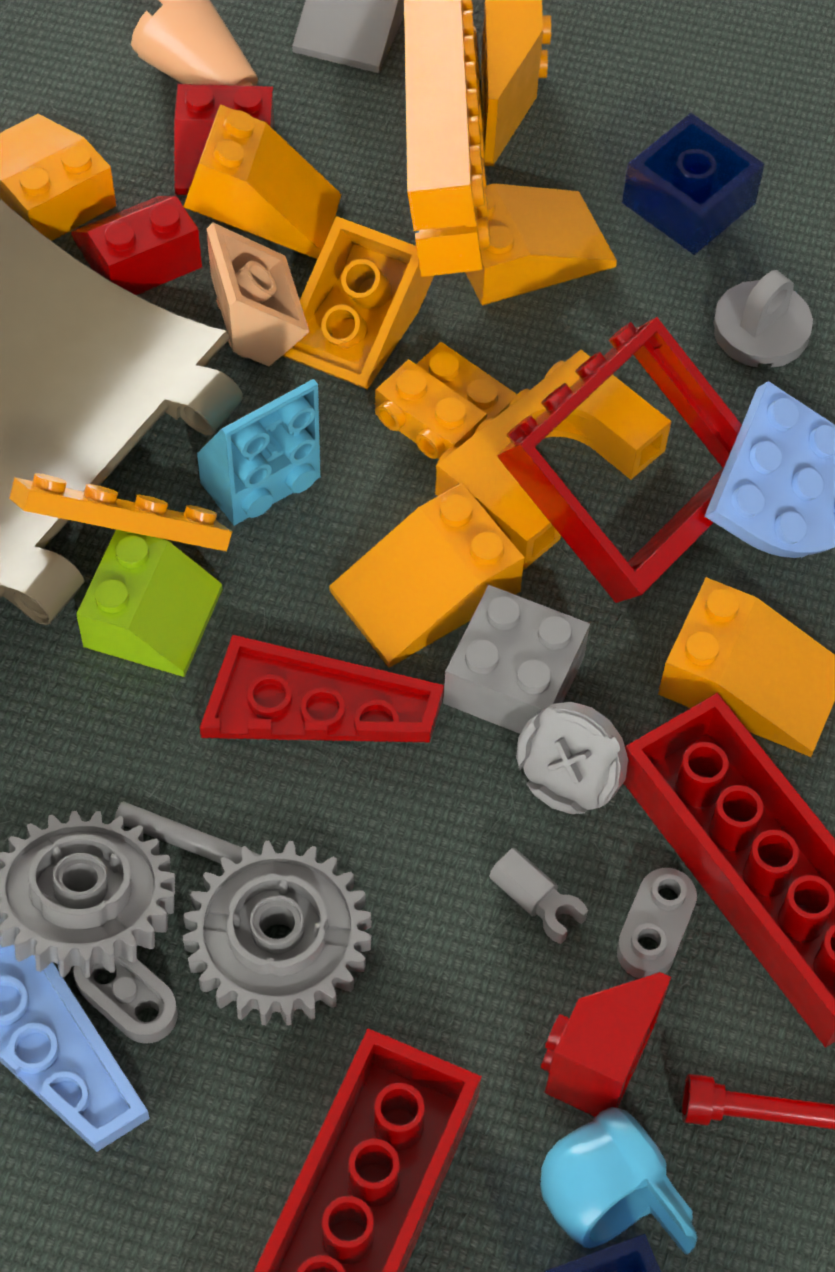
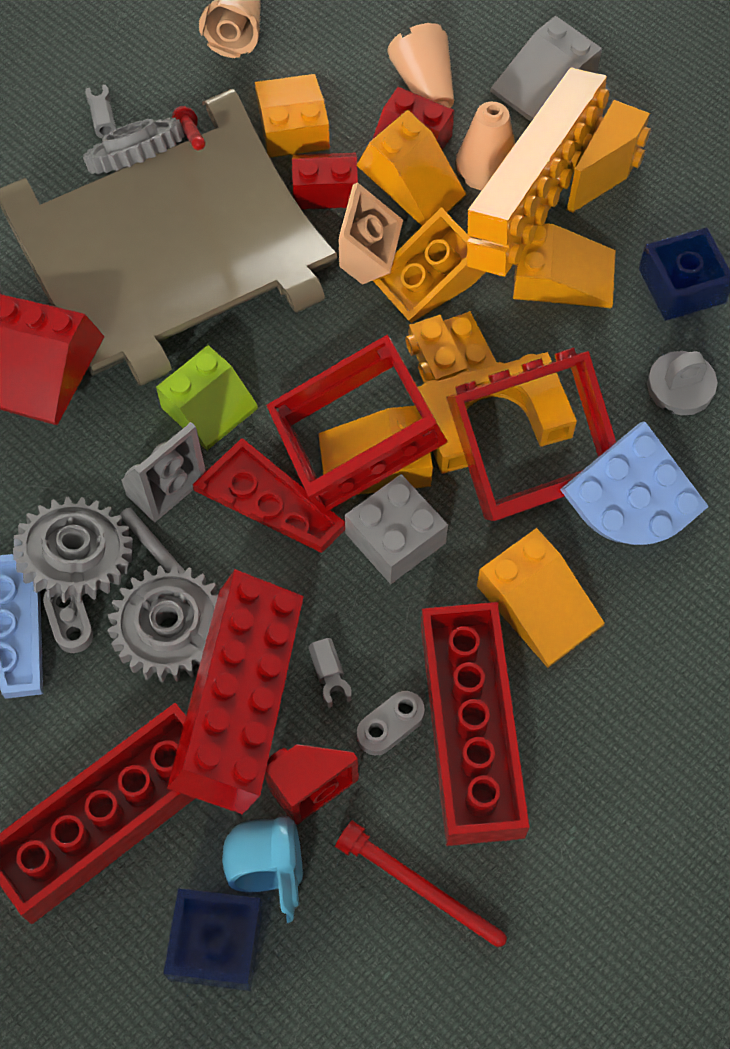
camera: 30 degrees right, 5 degrees up
light orange plate [9,473,232,552] -> none
medium azure slope [197,379,321,526] -> none
light grey tile [516,702,628,814] -> none
none -> light grey slope [121,422,206,523]
none -> red brick [167,569,304,815]
none -> red window [266,334,448,514]
none -> light nougat cone [456,102,515,191]

